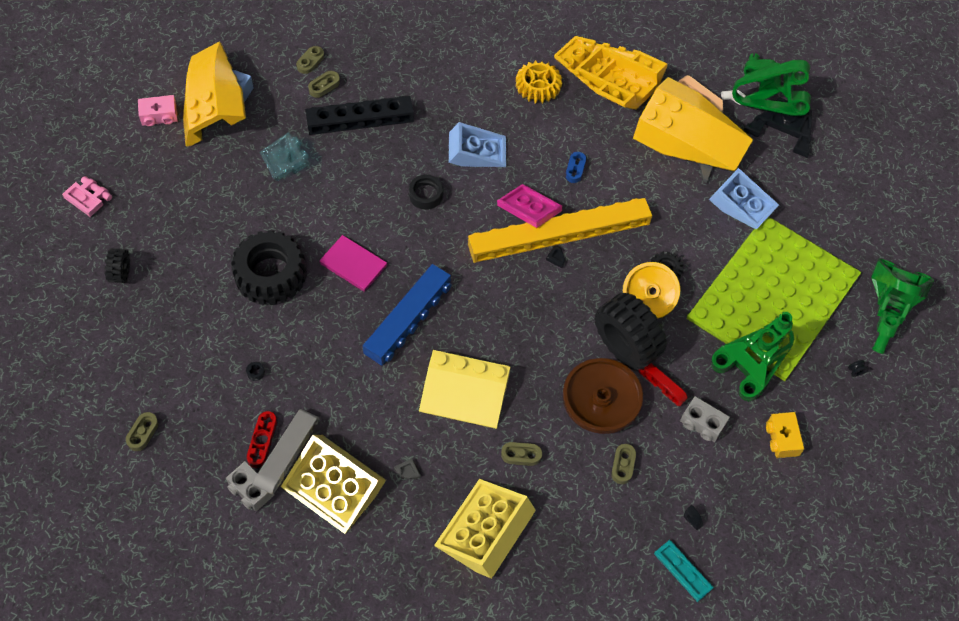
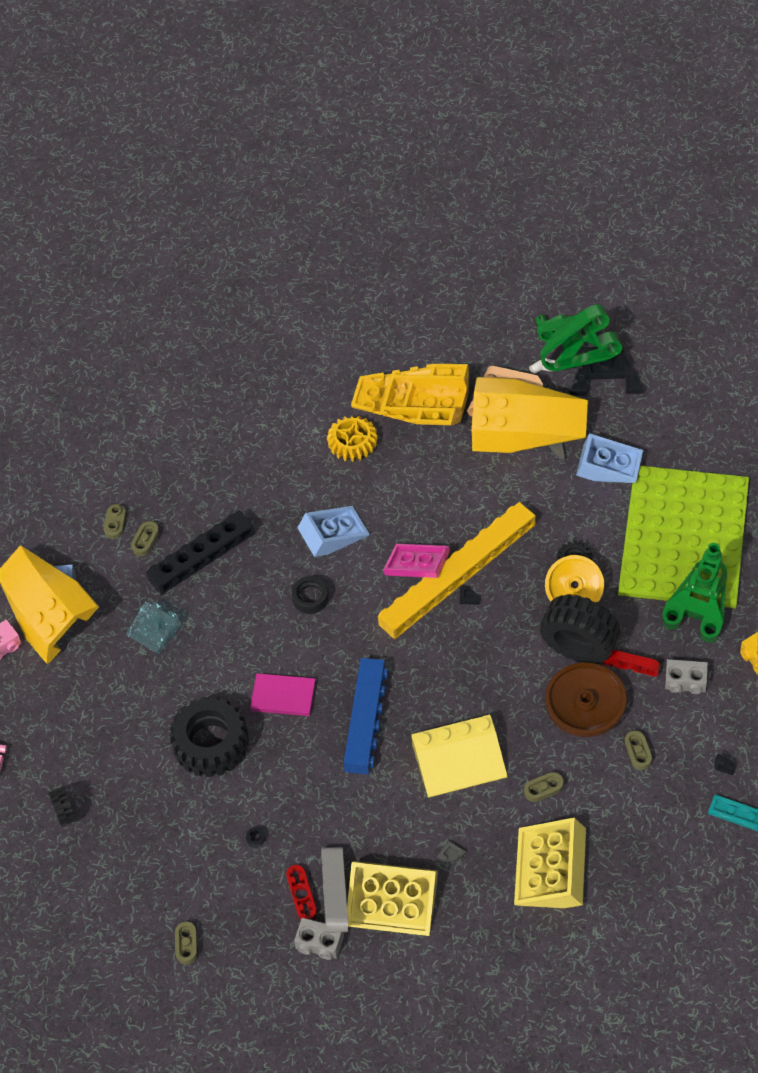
camera: 20 degrees left, 5 degrees down
blue beam [566,152,586,183] -> none

